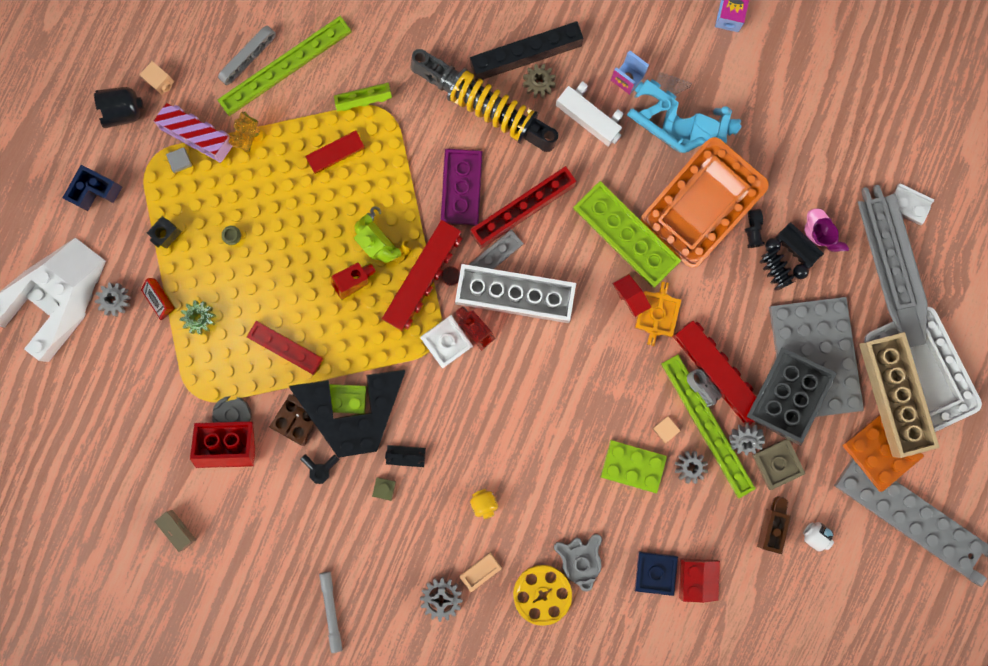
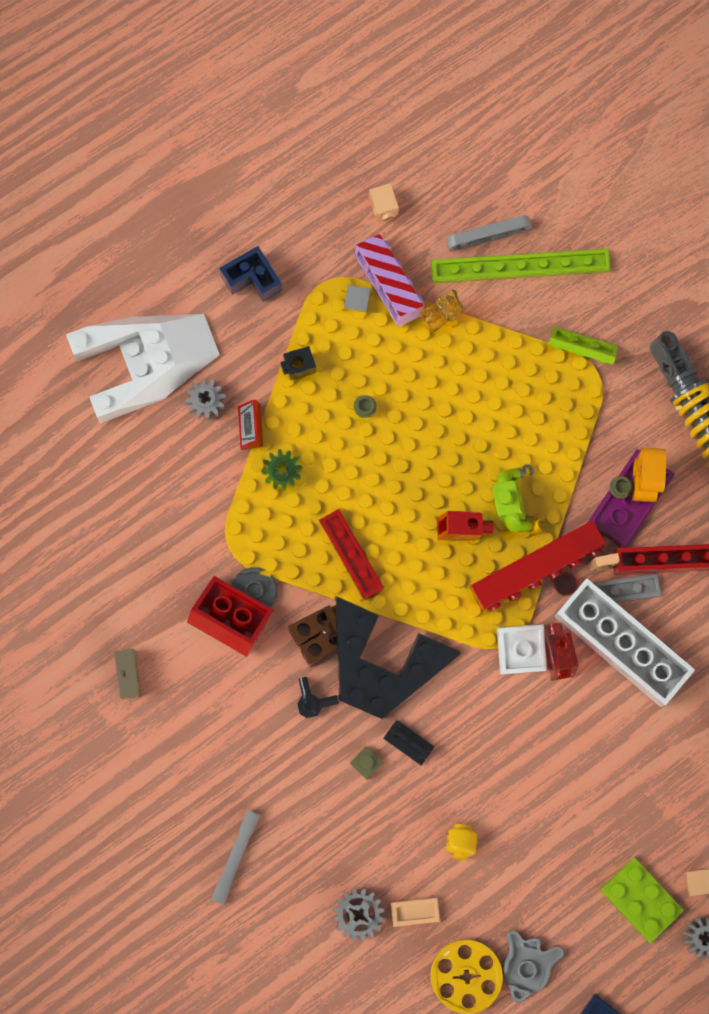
camera: 25 degrees right, 5 degrees down
black cylinder [94,87,144,128] -> none
red tile [305,130,365,174] -> none
lime plate [329,384,367,414] -> none
none -> light nougat tile [588,553,620,573]
none -> olive plate [609,476,633,499]
none -> light orange beam [632,447,667,502]

